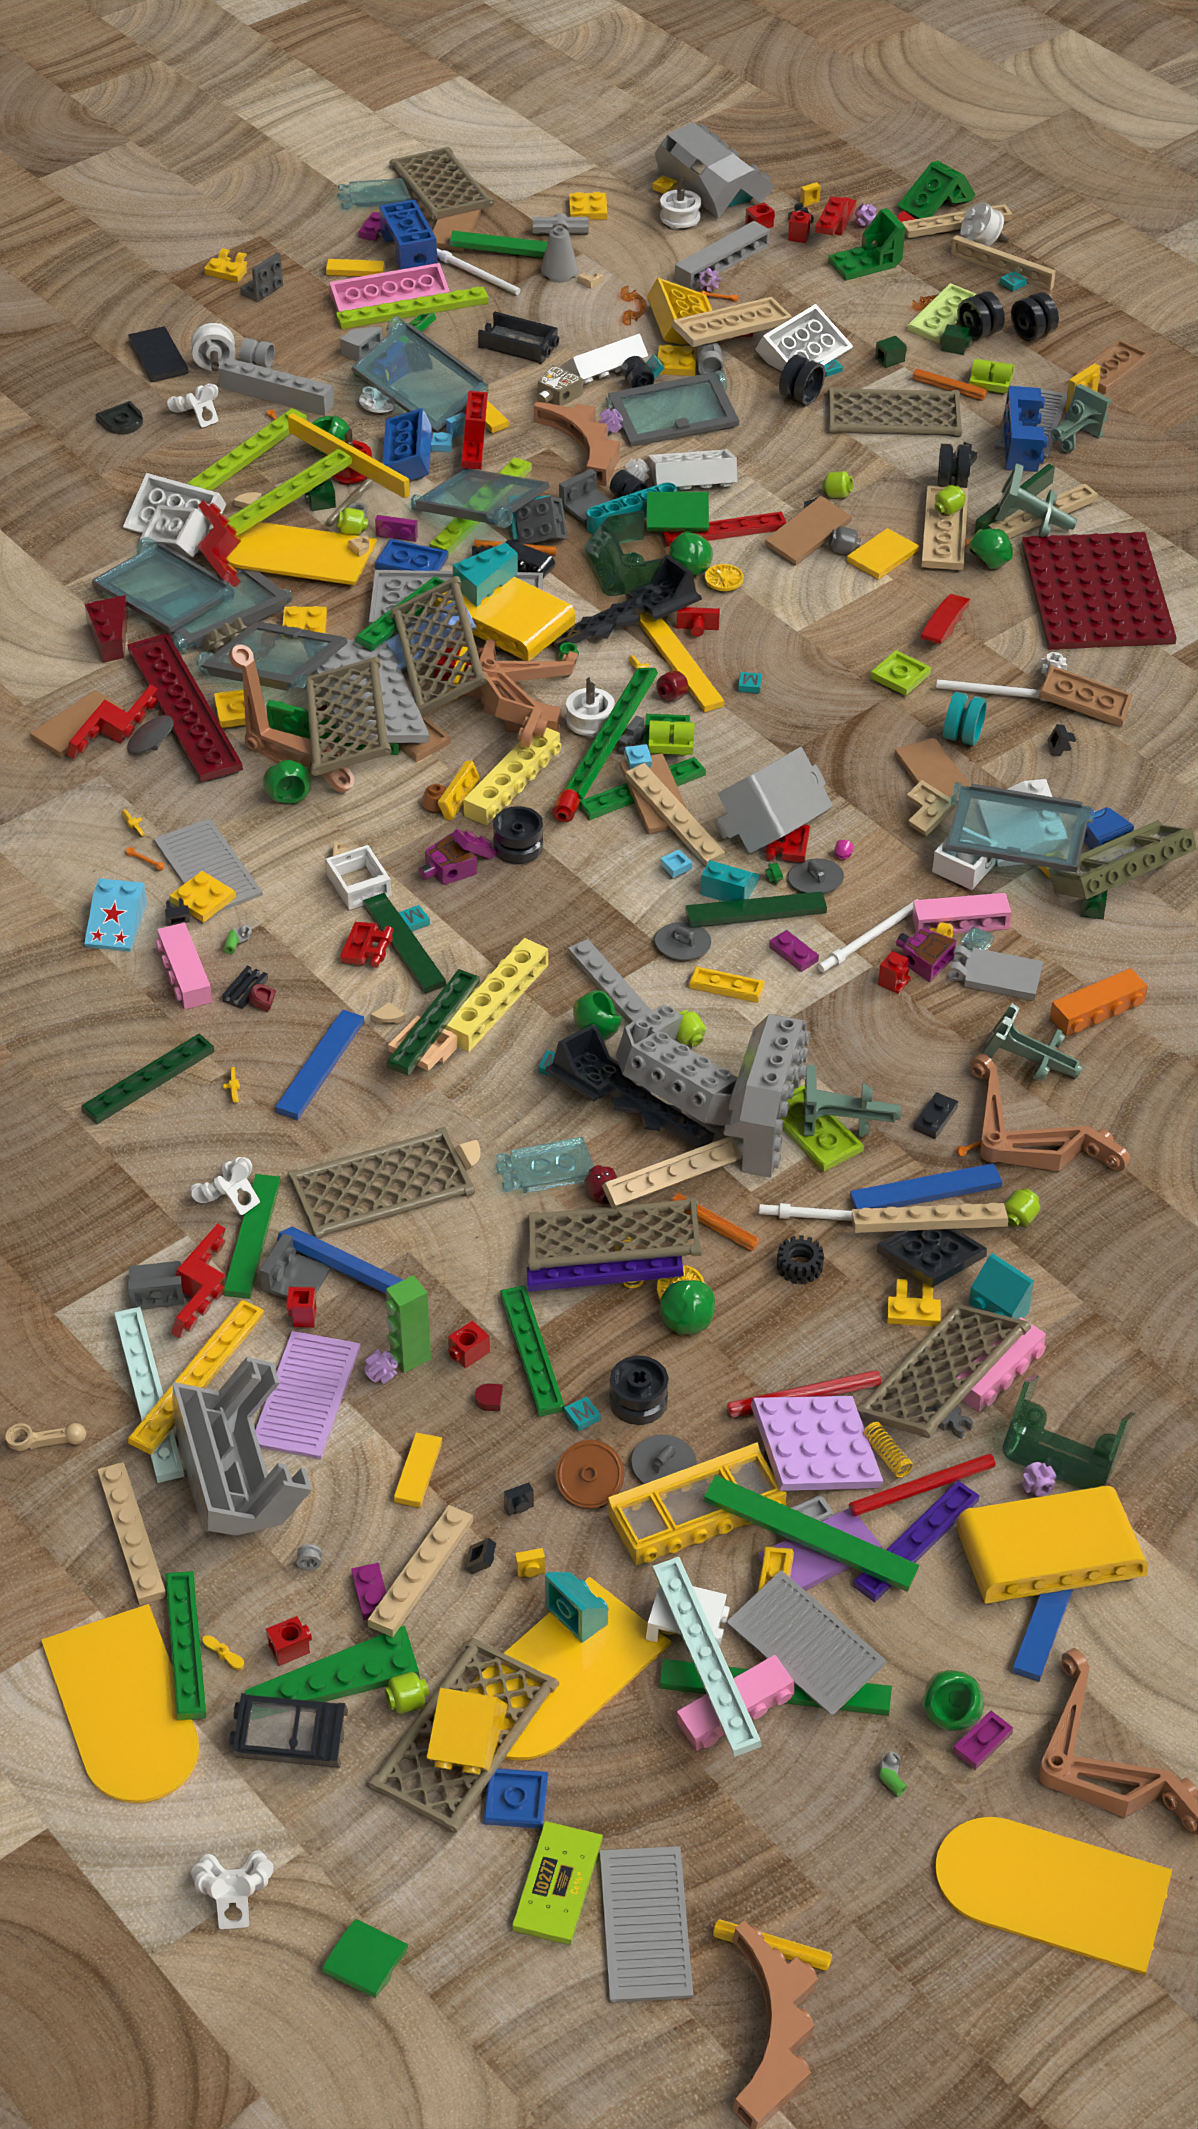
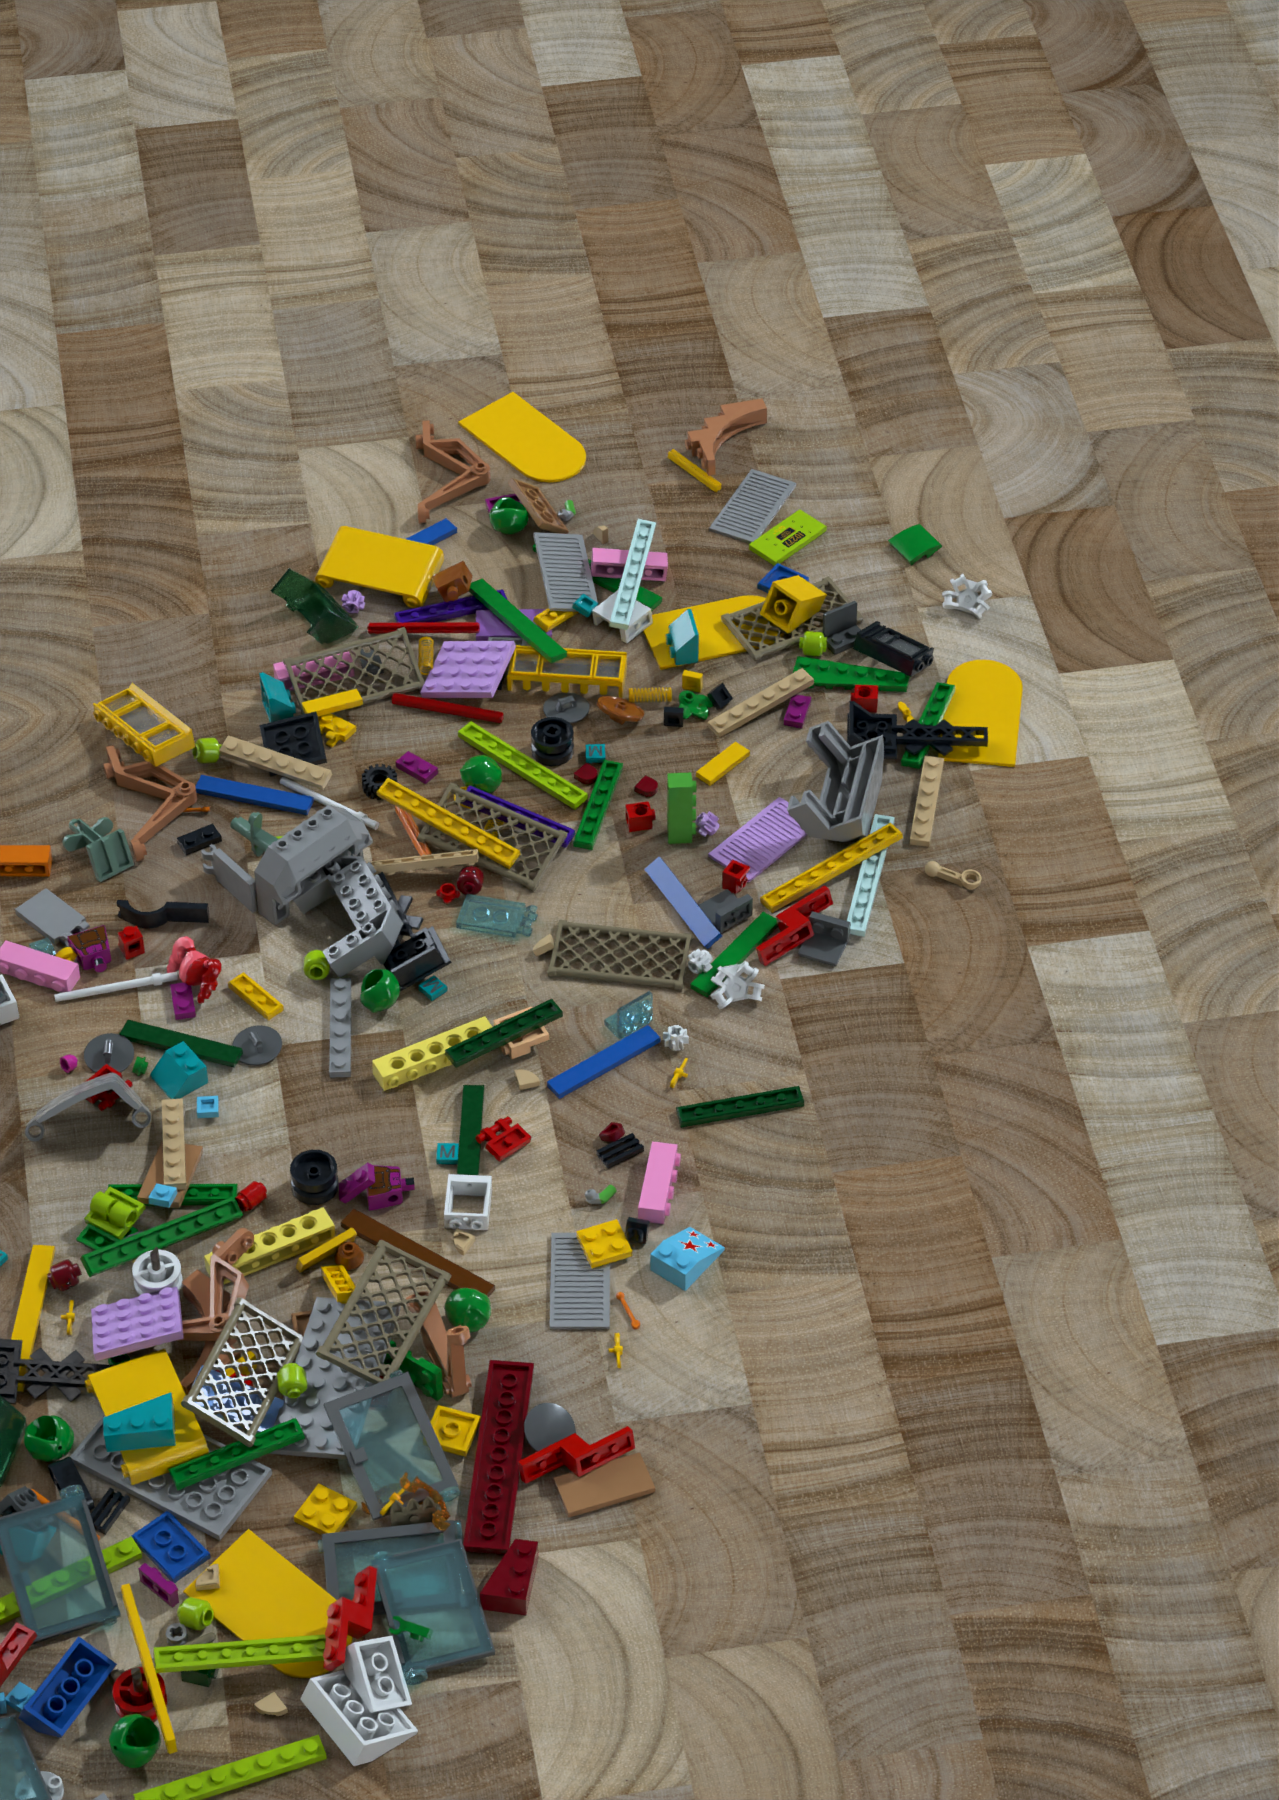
camera: 150 degrees left, 0 degrees up
none -> green piece [24,1415,74,1462]
none -> lavender plate [91,1287,183,1361]
none -> yellow window [93,683,195,767]
none -> black piece [116,900,210,929]
none -> hair [167,936,222,1004]
none -> light grey tile [201,844,258,913]
none -> lime head [277,1363,307,1399]
none -> yellow tile [302,689,363,716]
none -> yellow plate [321,1265,356,1304]
none -> reddish brown tile [341,1209,495,1297]
none -> yellow tile [377,778,521,869]
none -> yellow piece [380,1482,411,1516]
none -> green plate [388,1616,433,1642]
none -> magenta plate [395,751,438,784]
none -> clear orange piece [399,1472,451,1531]
none -> dark orange torso [432,561,473,602]
none -> red plate [436,883,460,903]
none -> lime plate [458,721,588,810]
none -> medium nougat tile [508,478,569,534]
none -> teal tile [572,594,599,618]
none -> dark red tile [574,763,597,784]
none -> tan tile [593,525,608,545]
none -> clear light blue bracket [604,991,653,1039]
none -> yellow piece [629,687,672,703]
none -> white gear [663,1025,689,1051]
none -> green plate [678,690,714,720]
none -> white gear [688,948,713,974]
none -> dark grey bracket [822,601,861,655]
none -> black piece [847,701,988,759]

